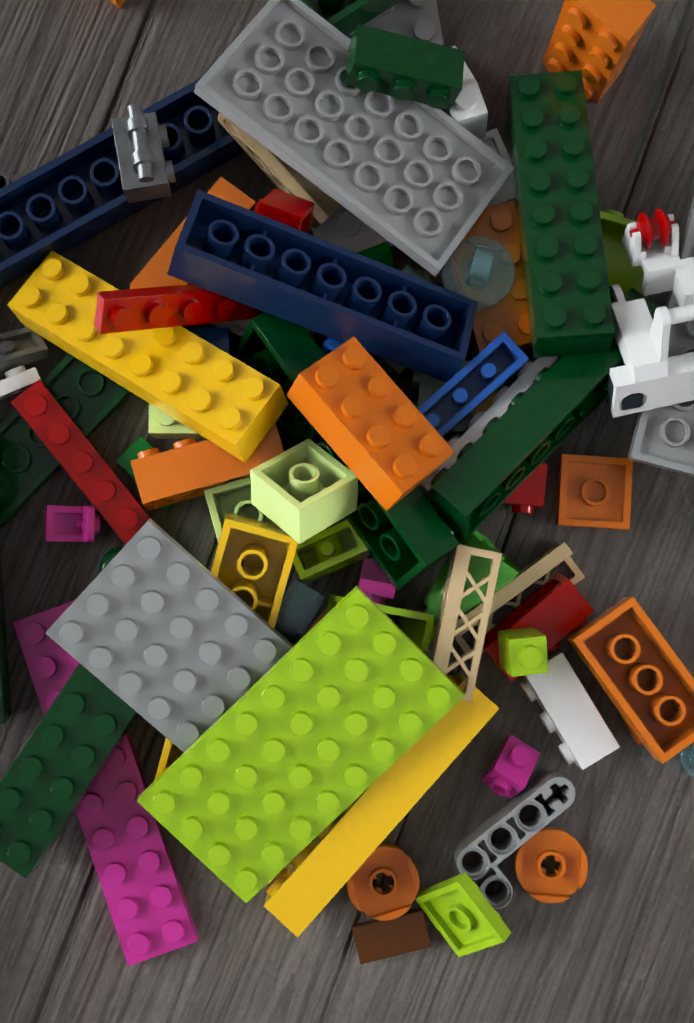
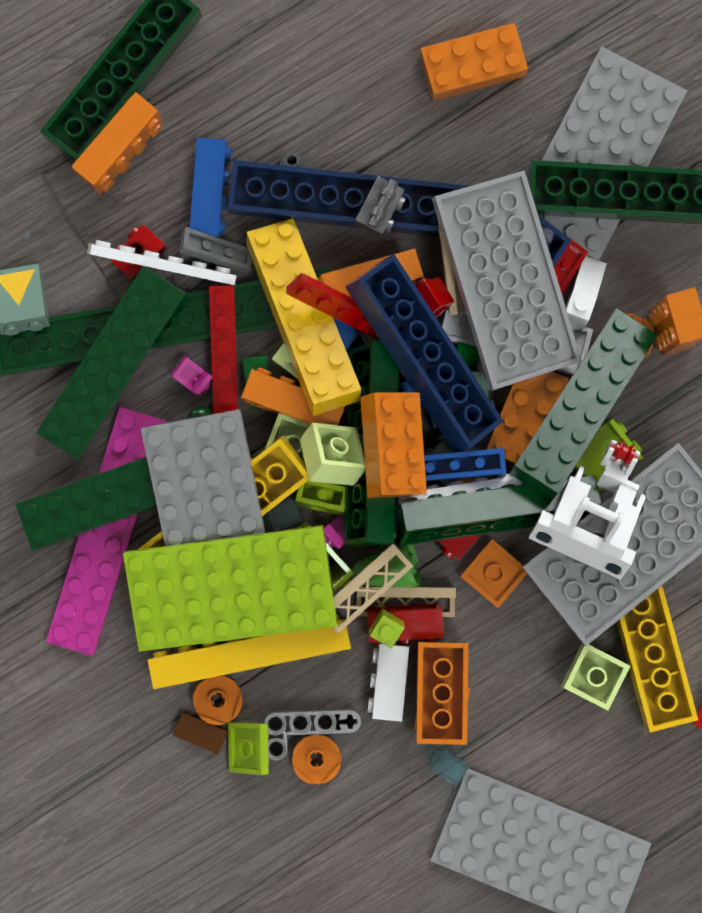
camera: 30 degrees right, 0 degrees up
dark green brick [345,24,465,110] -> none
clear light blue tile [441,236,515,311] -> none
dark pink bracket [481,734,541,798] -> none

